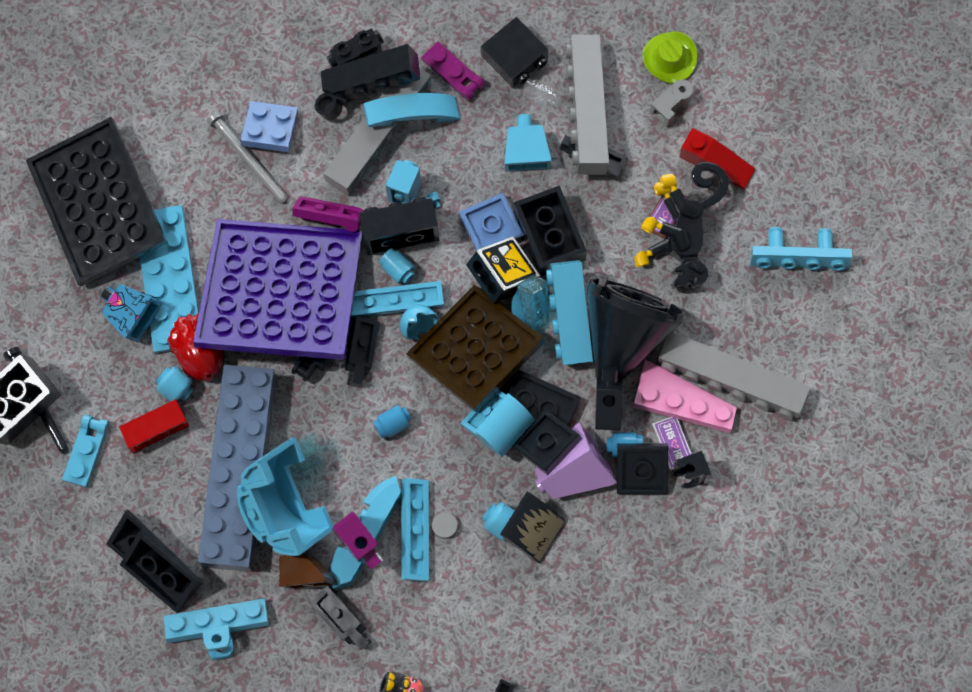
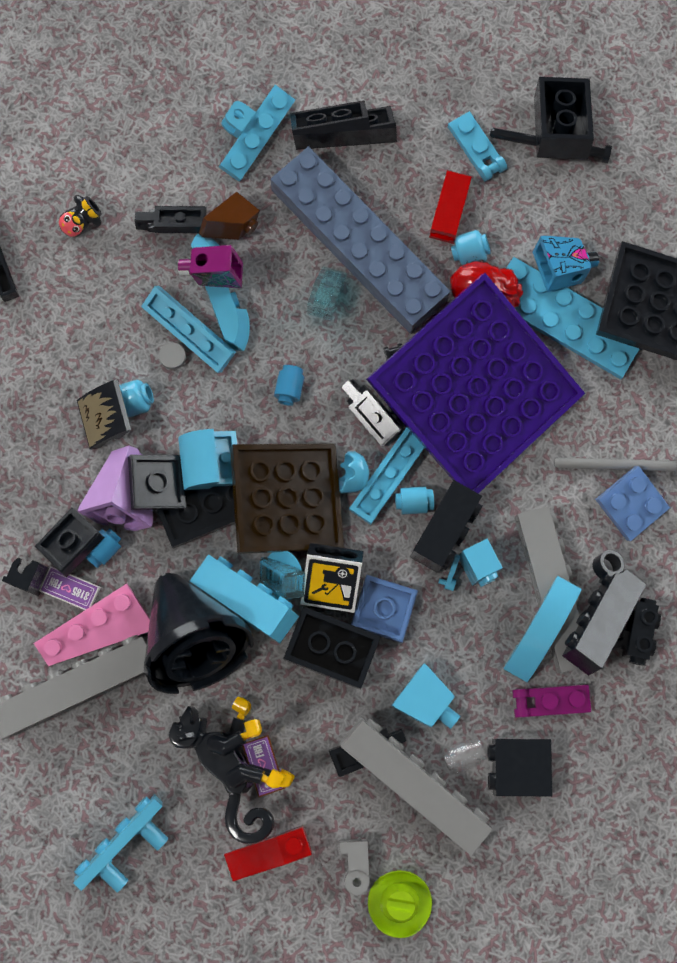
camera: 125 degrees right, 5 degrees up
medium azure cylinder [237,437,333,556] -> none
magenta plate [292,196,364,232] -> none
black torso [595,366,622,431] -> none

